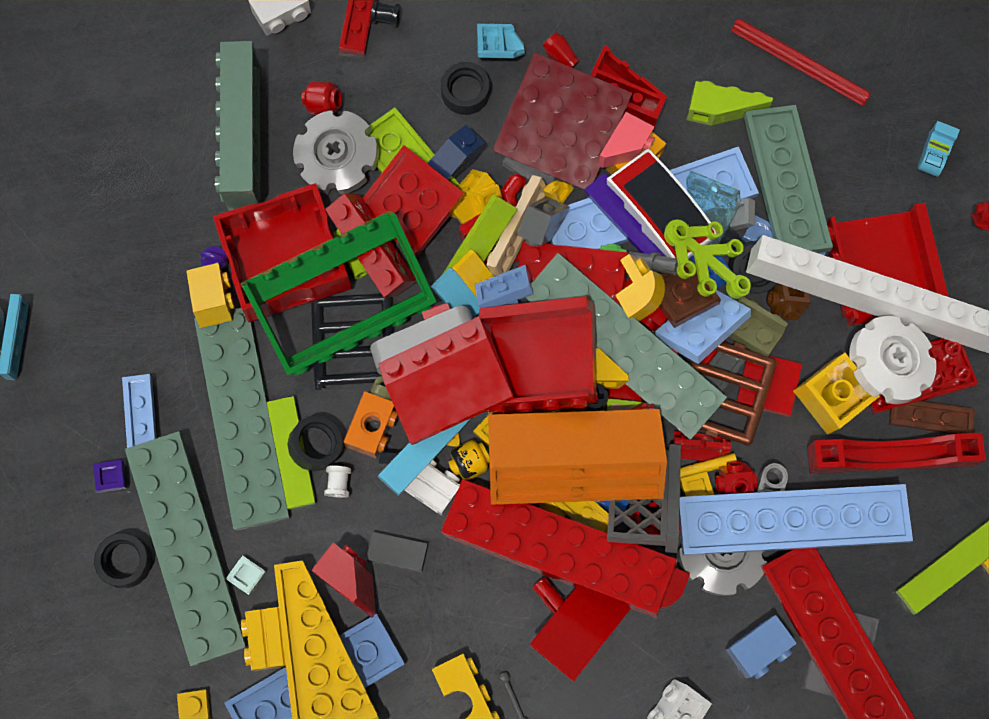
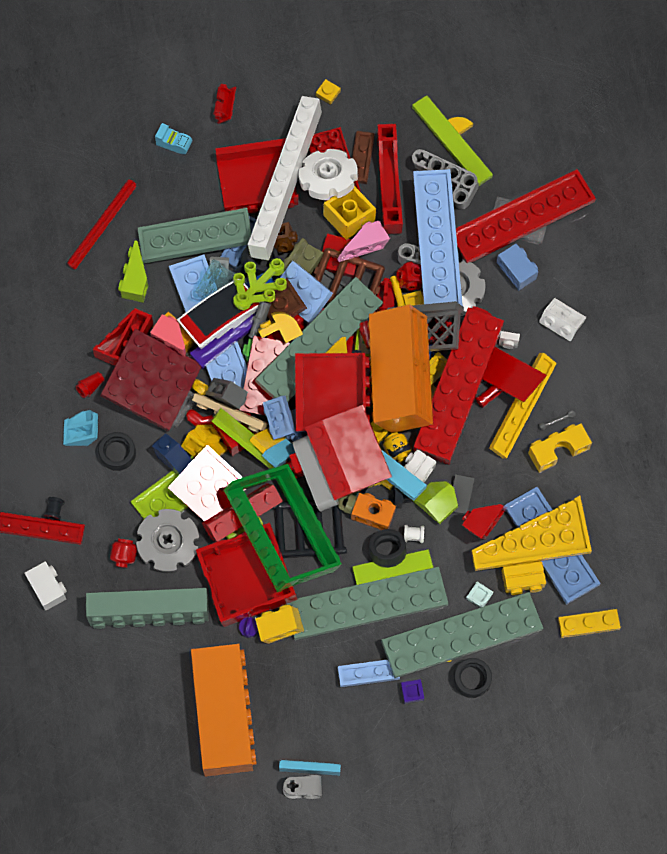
camera: 90 degrees left, 5 degrees down
none -> orange brick [191,644,257,777]
none -> bright pink slope [337,221,390,262]
none -> light grey beam [412,149,479,209]
none -> lime slope [413,481,458,524]
none -> yellow plate [489,353,557,459]
none -> white plate [499,331,520,349]

